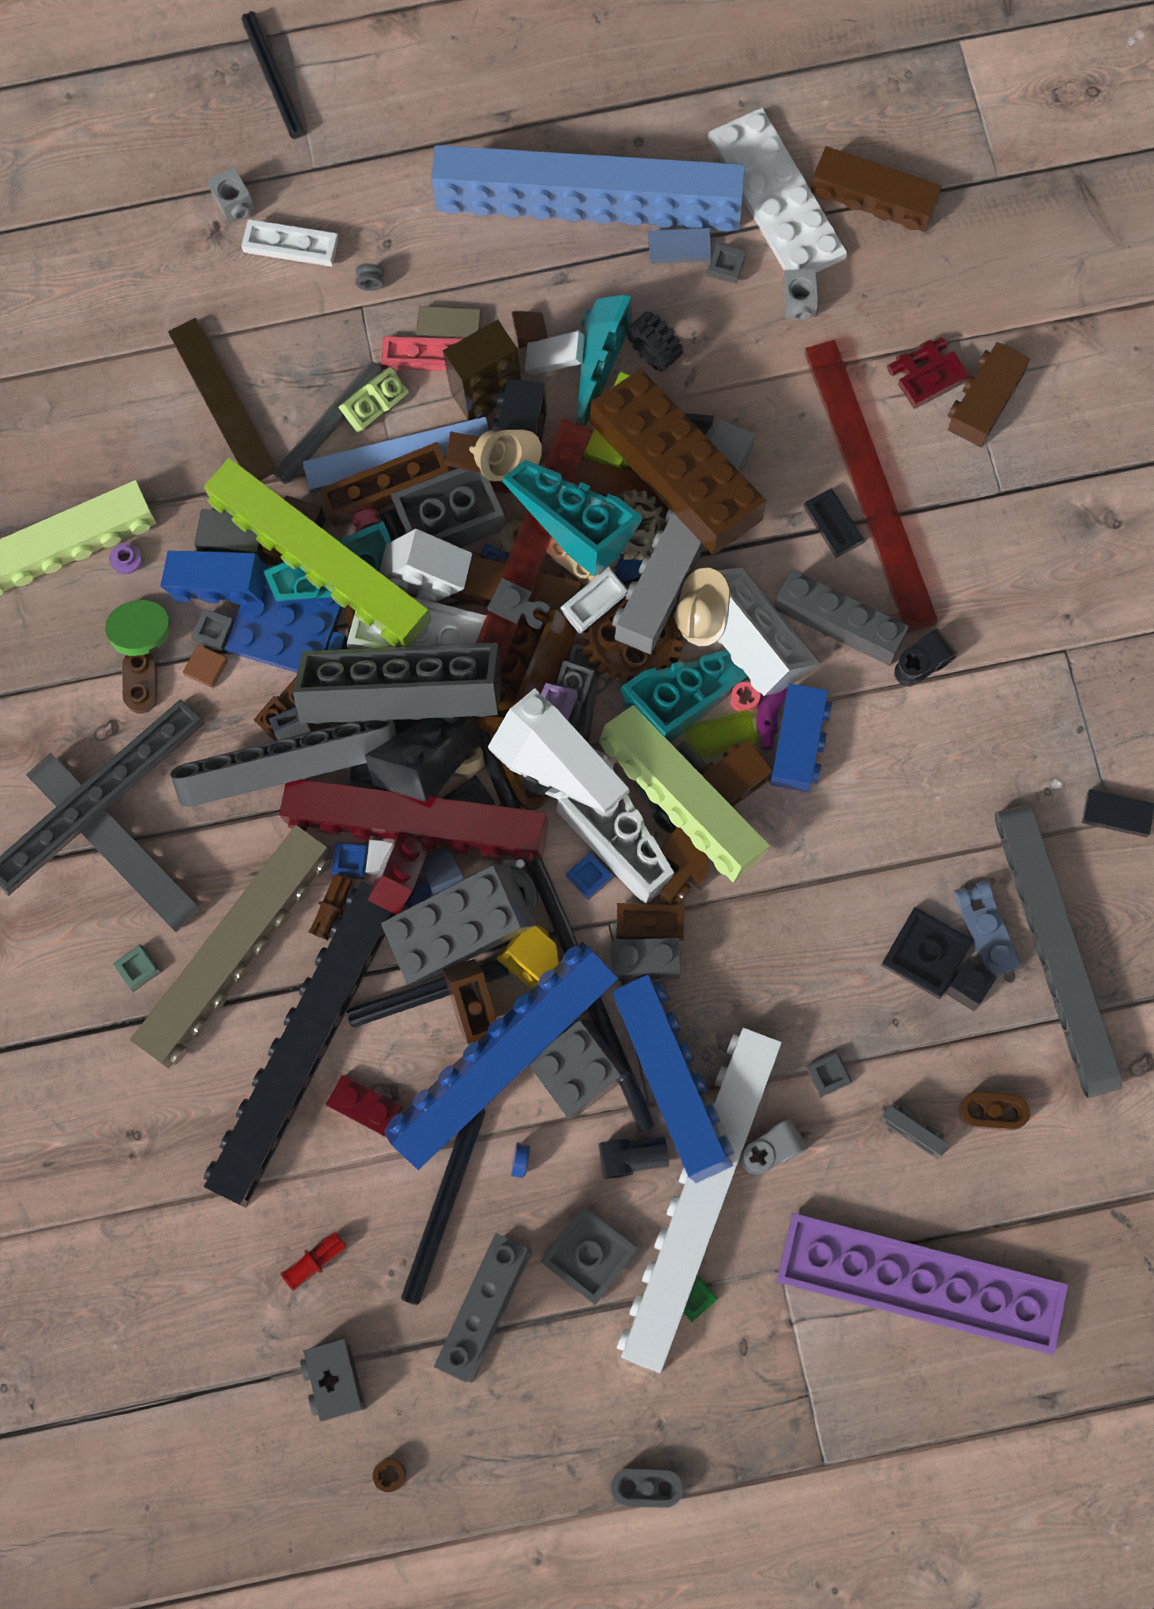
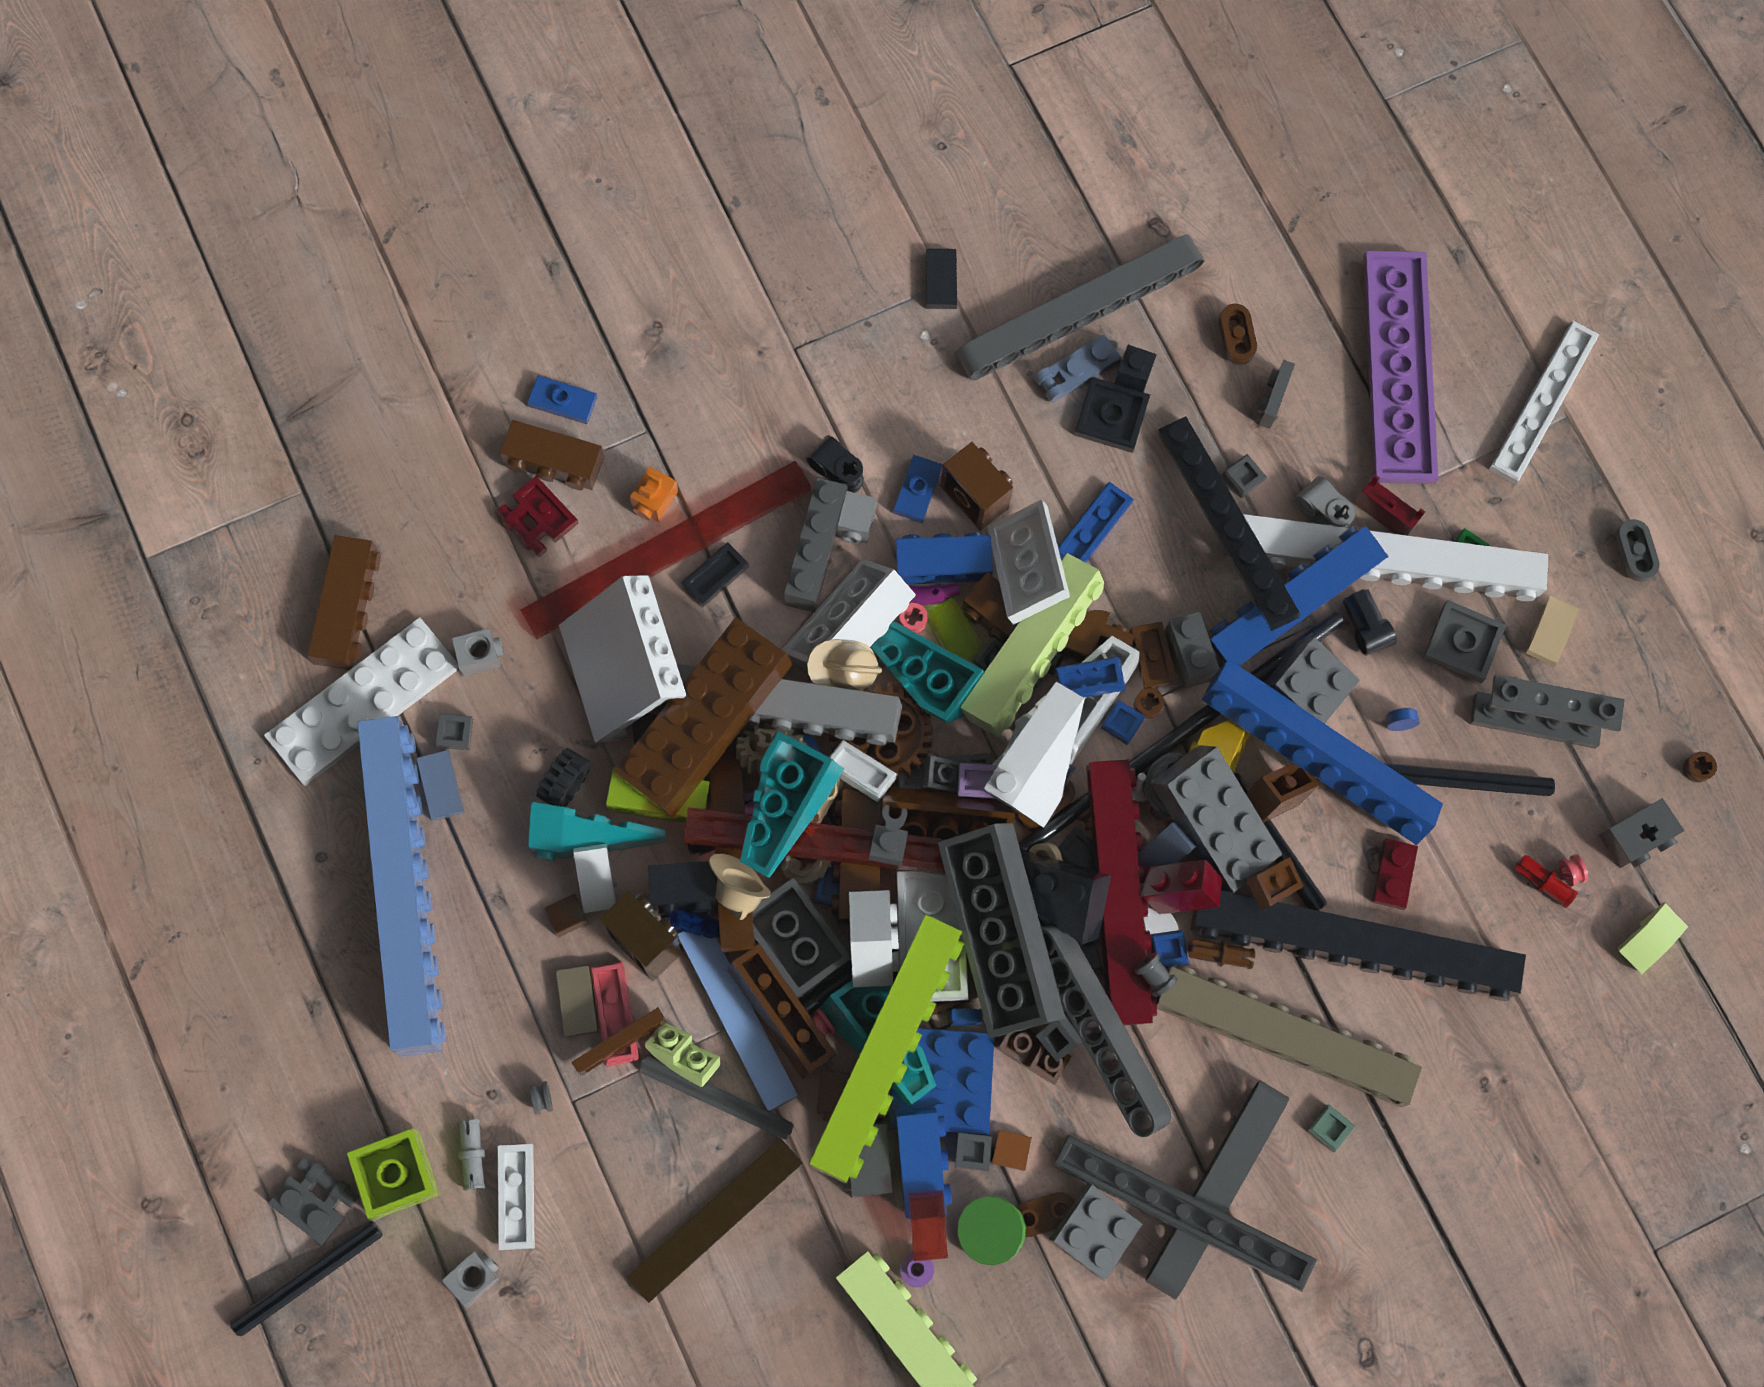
camera: 115 degrees left, 0 degrees up
none -> dark grey plate [268,1156,359,1245]
none -> lime brick [347,1128,441,1220]
none -> light grey pin [458,1119,485,1191]
none -> blue plate [528,376,597,424]
none -> white panel [559,575,686,743]
none -> reddish brown tile [571,1007,666,1076]
none -> orange brick [630,466,678,522]
none -> clear blue axle [669,910,720,939]
none -> light grey brick [837,491,877,544]
none -> blue plate [893,454,943,523]
none -> clear red tile [909,1190,948,1261]
none -> reddish brown brick [940,442,1013,531]
none -> white plate [987,499,1070,625]
none -> plate [1049,1183,1142,1281]
none -> blue plate [1055,657,1125,698]
none -> blue tile [1058,482,1134,563]
none -> reddish brown bush [1133,688,1164,719]
none -> dark grey bush [1134,952,1178,997]
none -> black plate [1158,416,1300,631]
none -> reddish brown plate [1246,857,1304,910]
none -> dark red hinge [1354,474,1426,536]
none -> white tile [1488,320,1599,485]
none -> tan slope [1526,596,1579,667]
none -> coral bush [1559,854,1588,887]
none -> yellowish green slope [1617,902,1688,974]

